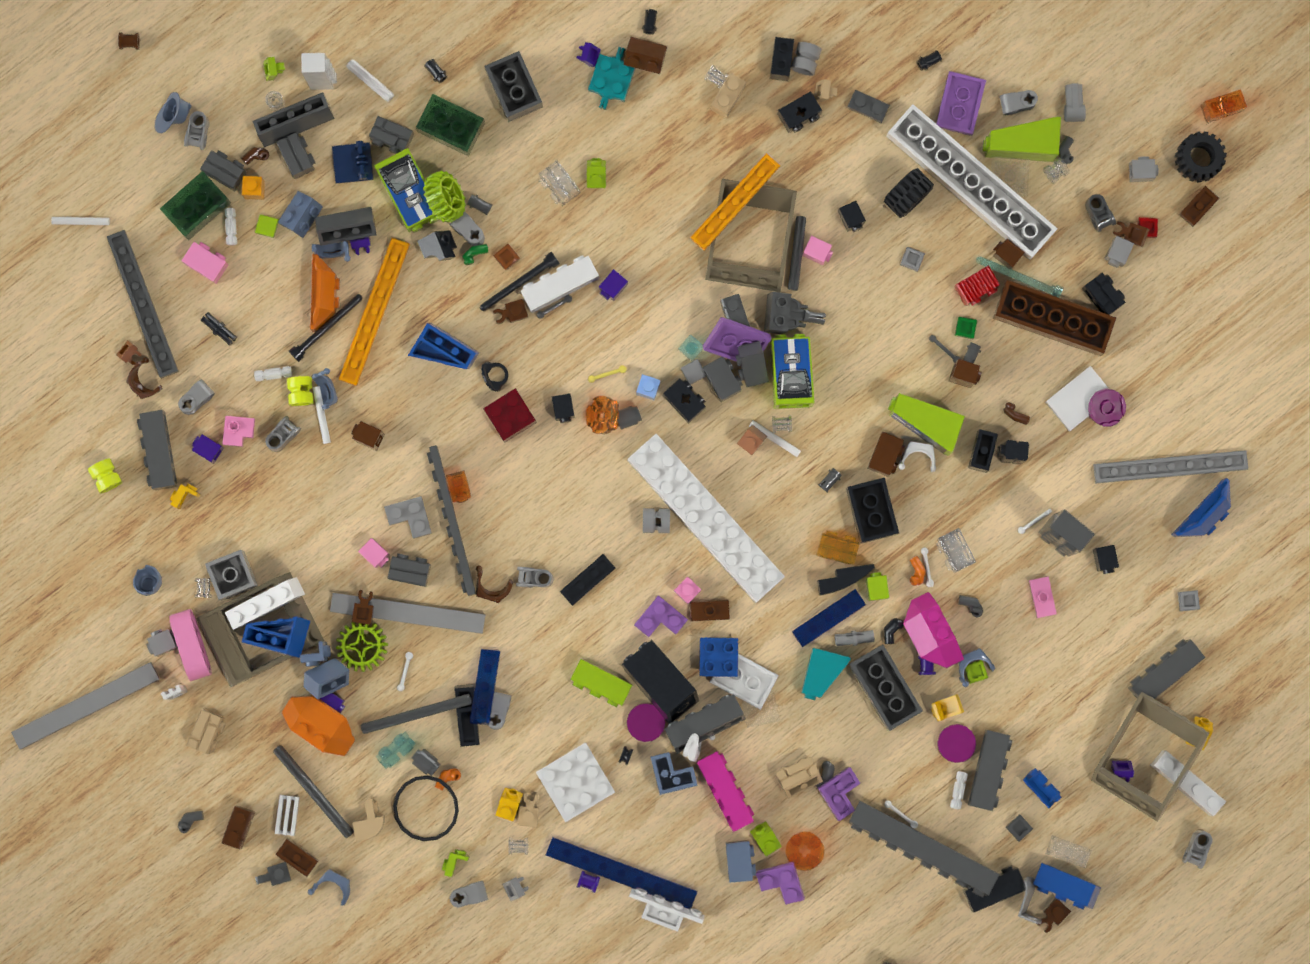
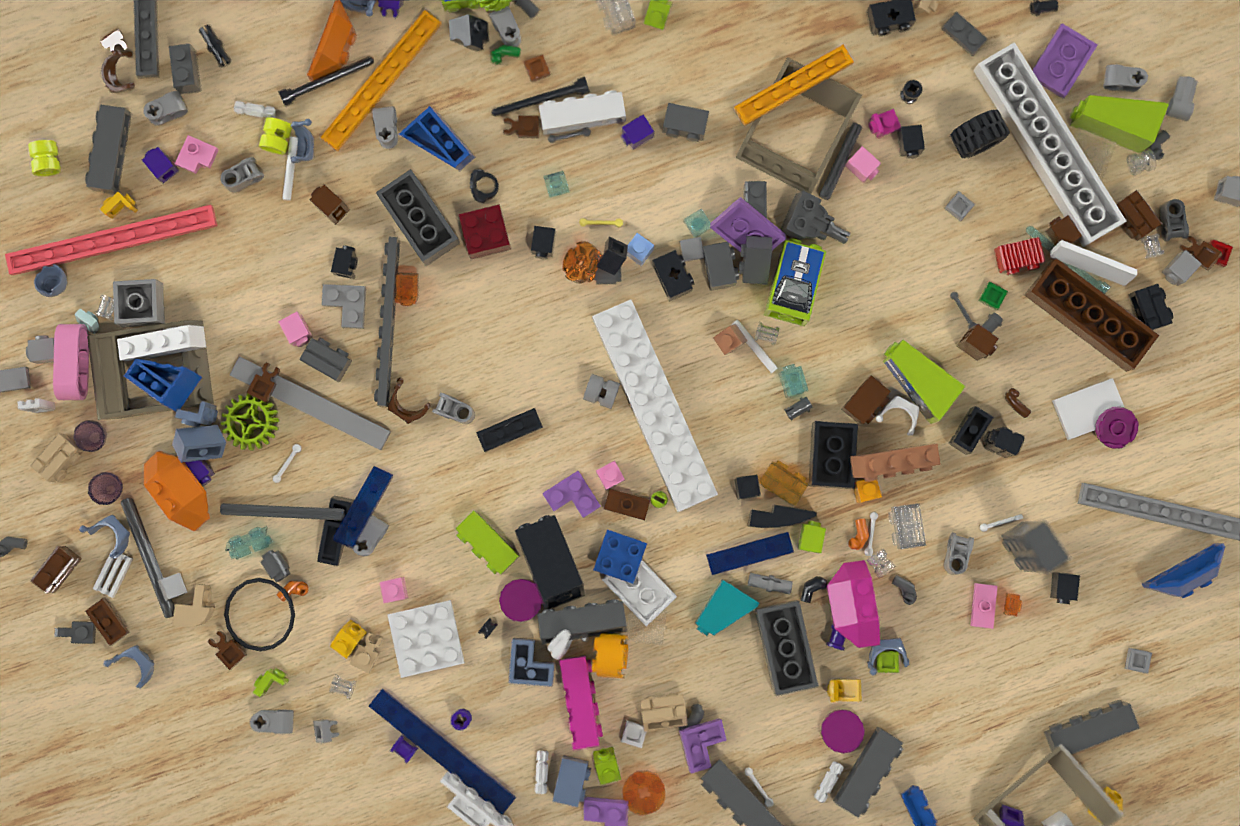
camera: 20 degrees right, 0 degrees up
none -> coral plate [5,205,218,276]
none -> hair [73,420,108,452]
none -> light aqua plate [74,309,100,335]
none -> sand blue helmet [79,515,130,559]
none -> hair [88,472,123,505]
none -> light grey tile [158,573,187,601]
none -> dark grey brick [169,43,201,94]
none -> reddish brown plate [208,631,247,670]
none -> black brick [331,246,358,280]
none -> light grey piece [373,106,398,149]
none -> dark grey brick [376,169,460,266]
none -> bright pink brick [380,577,408,603]
none -> dark purple bush [451,708,472,731]
none -> white axle [535,750,549,794]
none -> clear light blue plate [543,170,570,198]
none -> light orange brick [592,633,628,679]
none -> black panel [597,236,628,276]
none -> white tile [621,720,646,748]
none -> lime hinge [651,491,668,508]
none -> dark grey brick [663,103,709,142]
none -> black brick [734,475,761,500]
none -> clear light blue brick [779,364,808,398]
none -> nougat brick [850,443,941,481]
none -> light orange brick [854,479,882,503]
none -> clear wheel [866,548,896,578]
none -> dark pink bracket [868,109,901,139]
none -> black bush [900,80,923,104]
none -> light grey piece [944,532,974,575]
none -> clear orange plate [1003,593,1022,617]
none -> white tile [1050,240,1137,286]
none -> reddish brown brick [1116,190,1162,241]
none -> clear bush [1140,234,1165,259]

